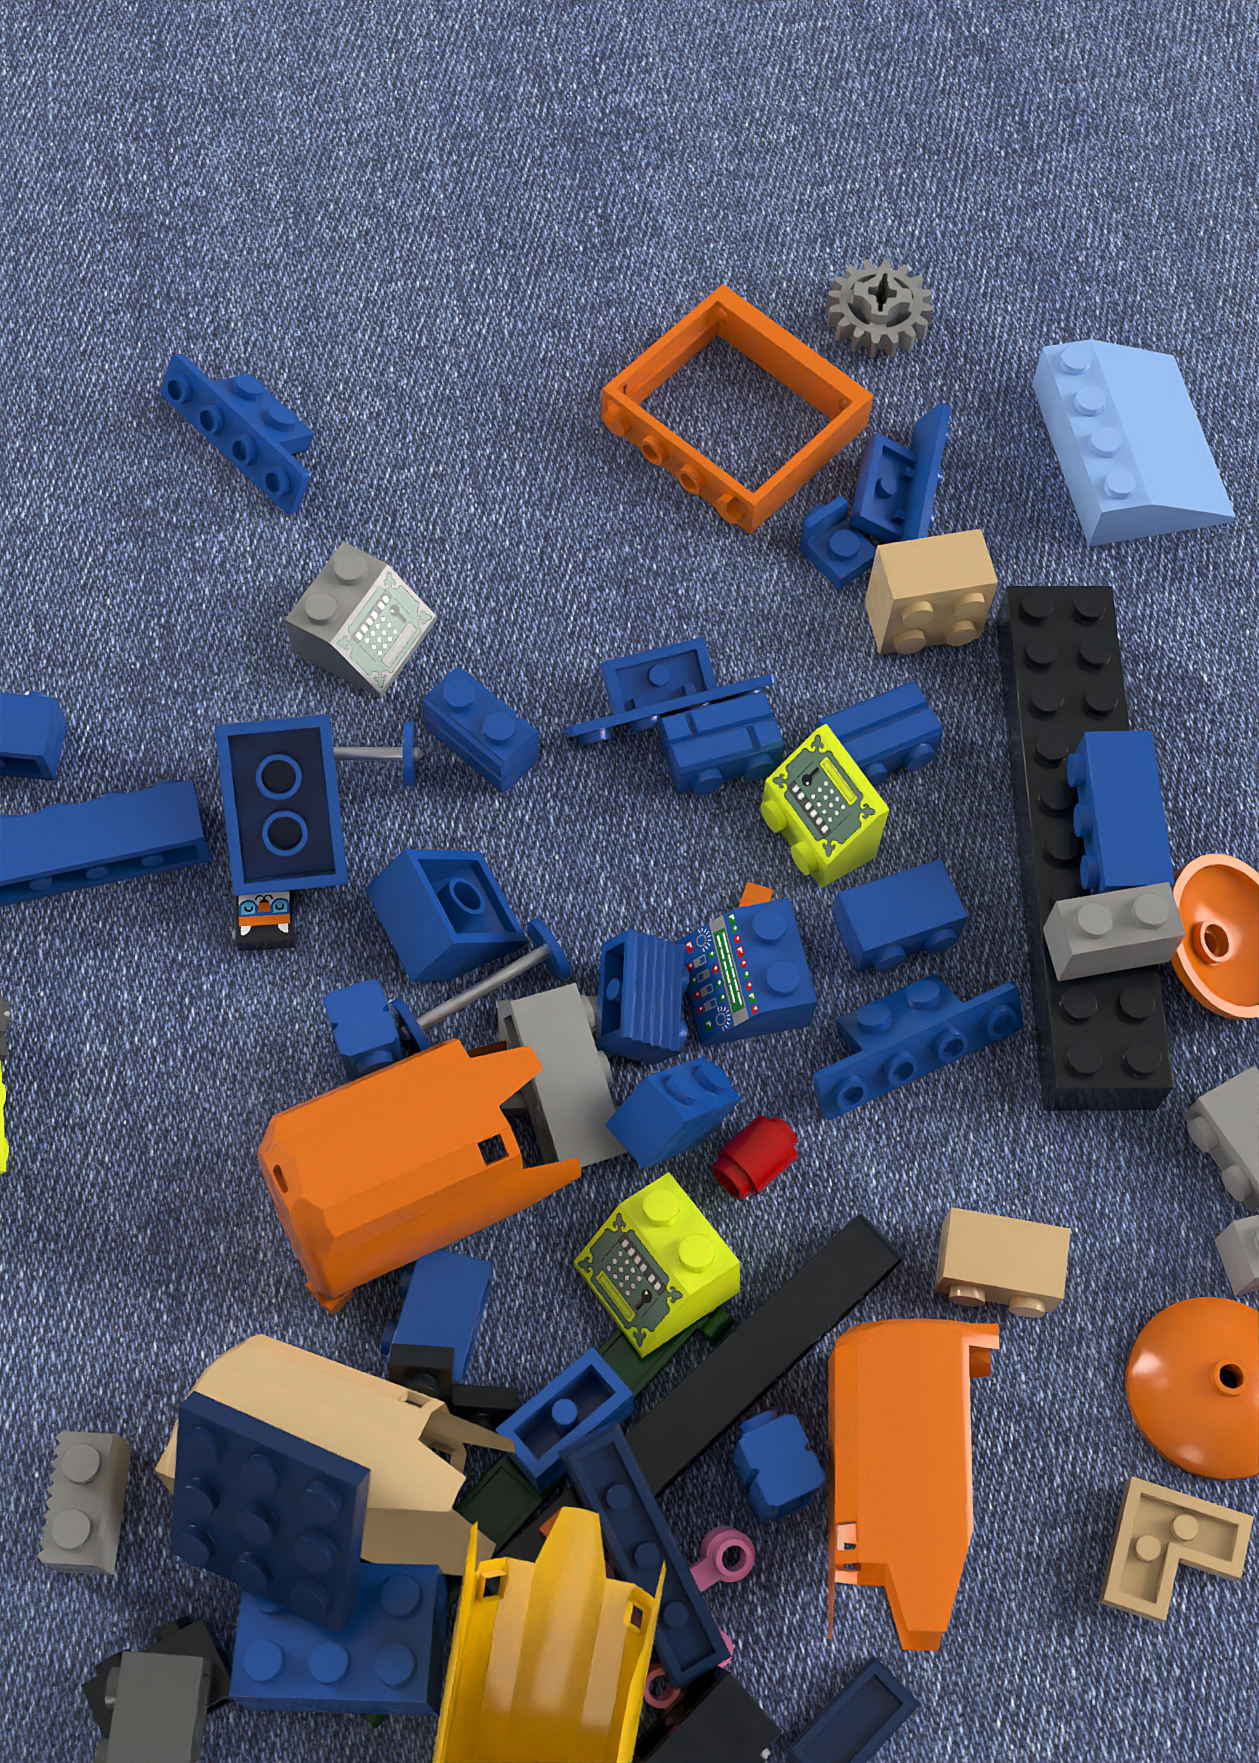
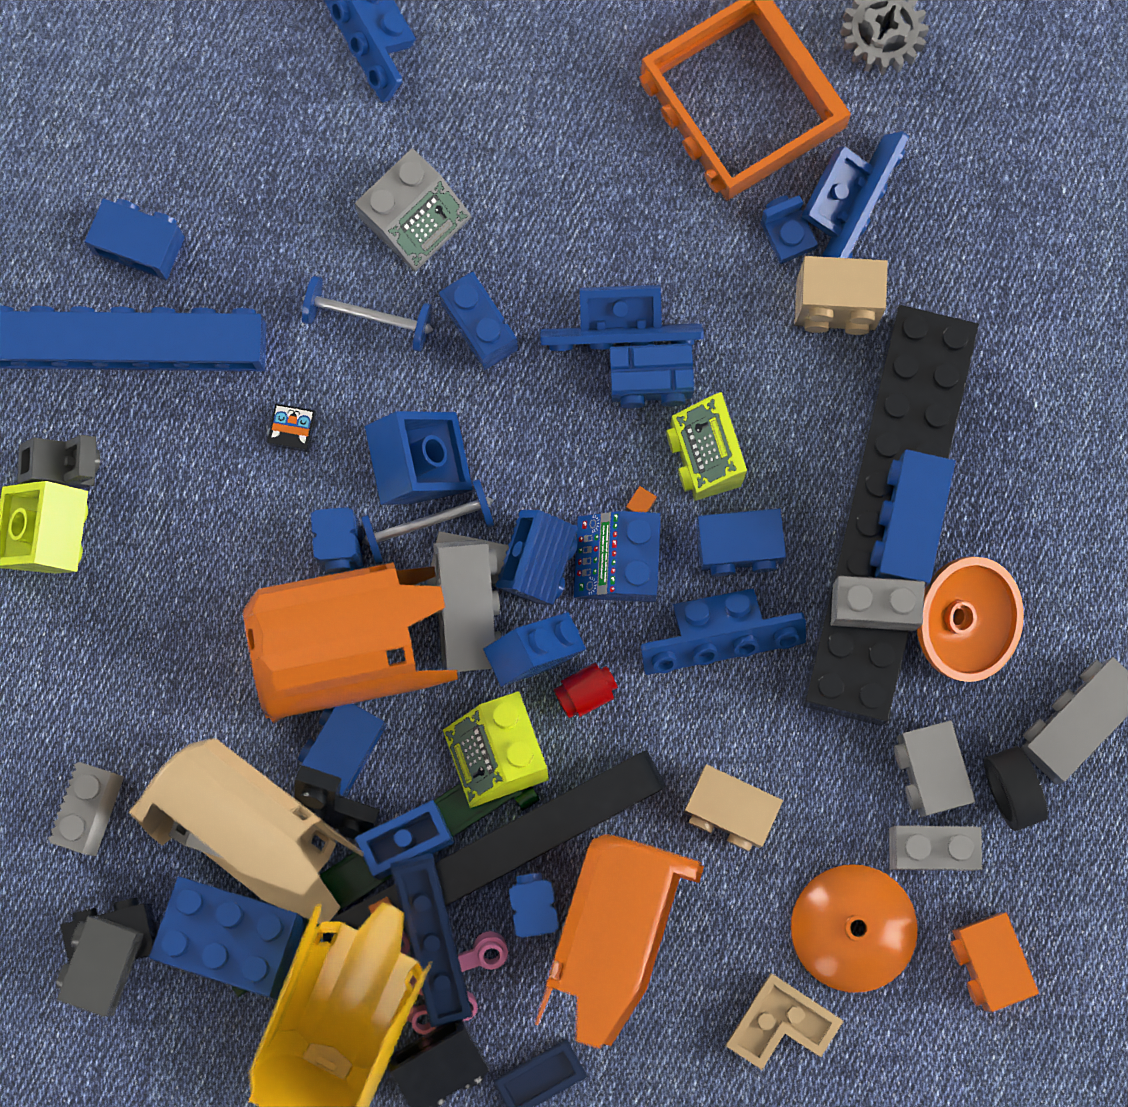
camera: 20 degrees right, 15 degrees up
dark blue plate [170,1390,371,1633] -> none
blue brick [215,714,348,896] -> none
blue brick [815,681,943,787] -> none
light blue slope [1032,339,1236,547] -> none

